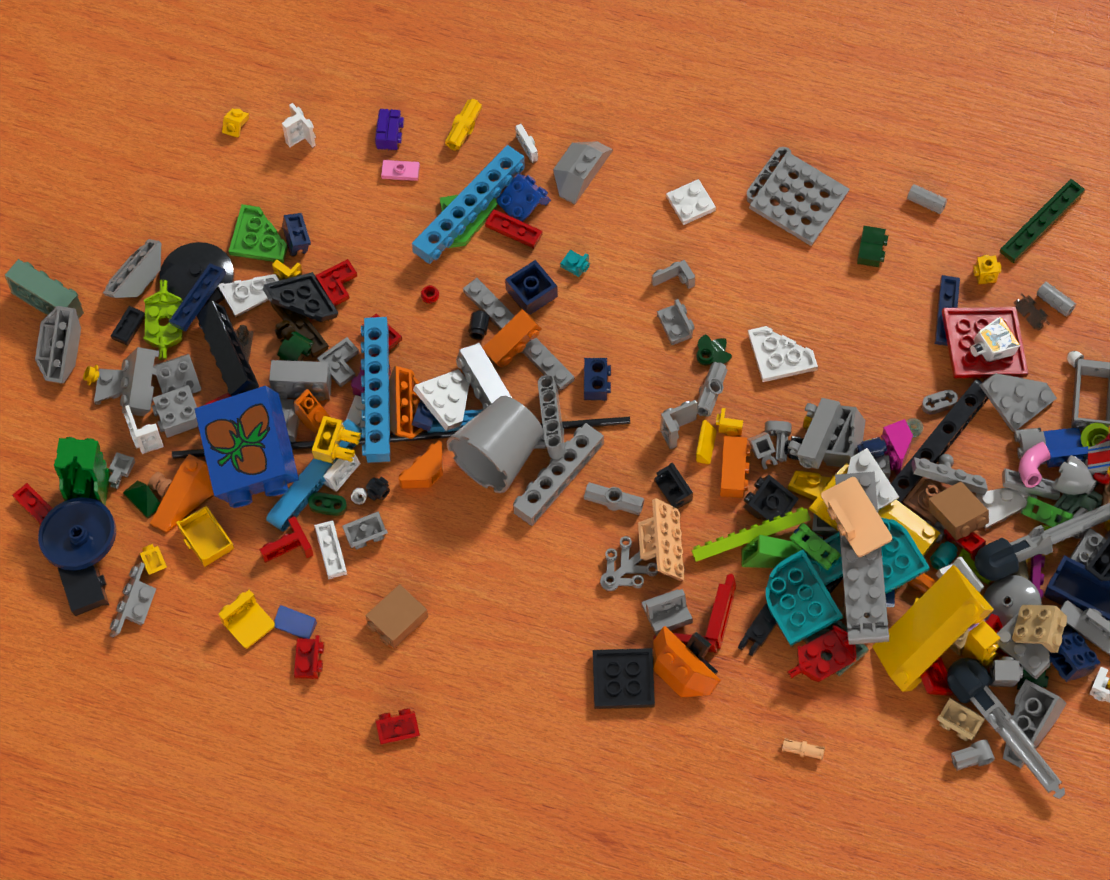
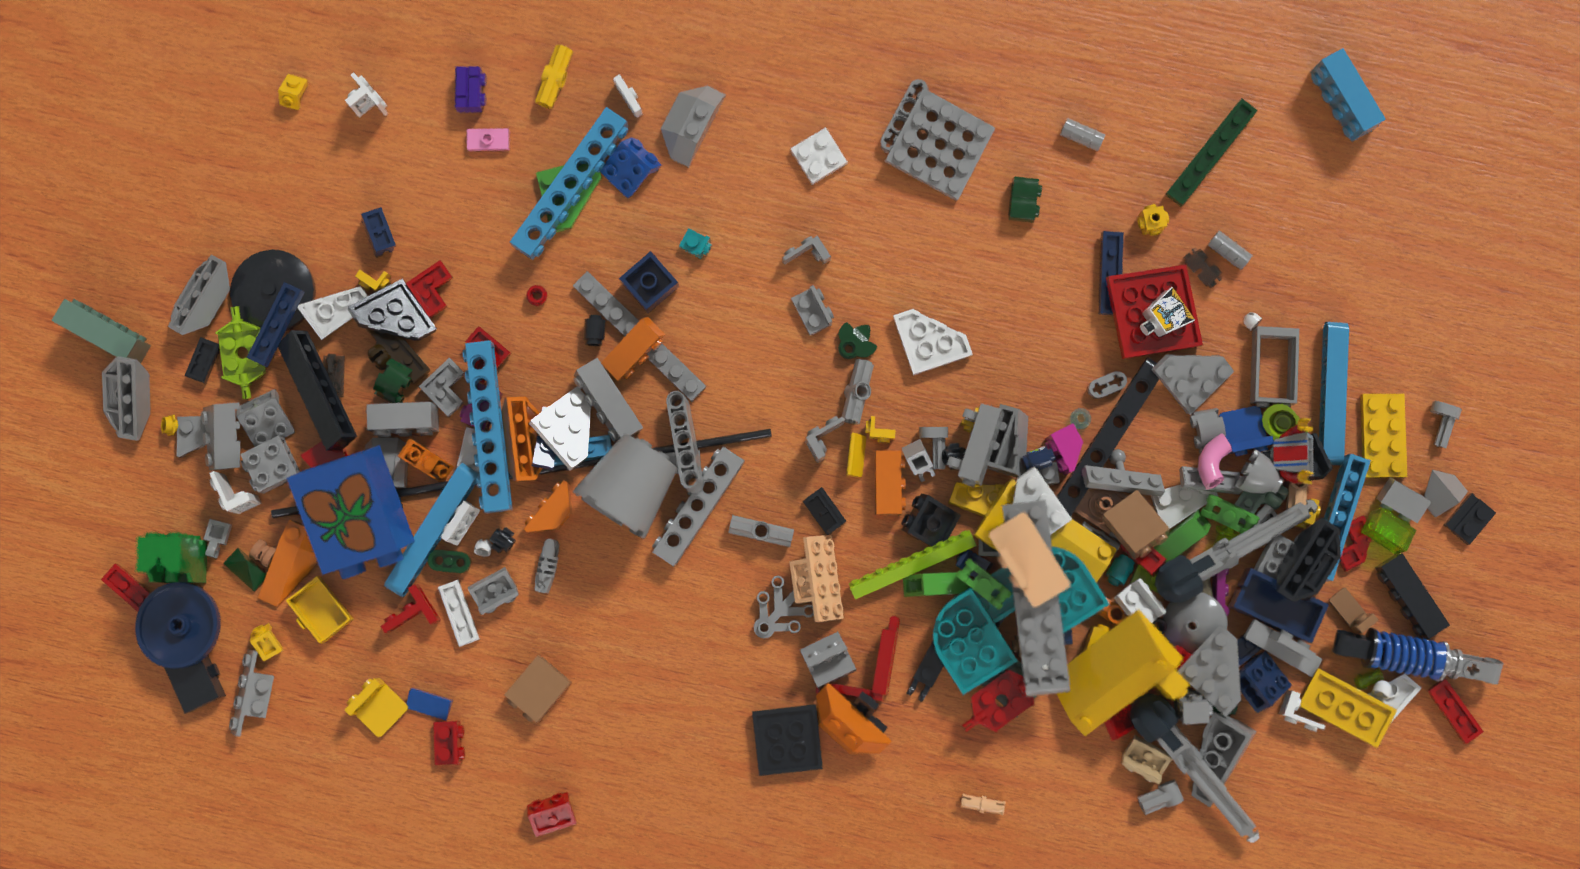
camera: 10 degrees left, 20 degrees up
bright green plate [229,204,288,263] -> none
yellow brick [312,416,361,464] -> none
red plate [485,209,543,249] -> none
dark blue brick [584,358,611,400] -> none
tan bracket [1012,605,1067,653] -> none
none -> light grey hinge [535,539,560,593]
none -> bright green slope [1154,509,1212,563]

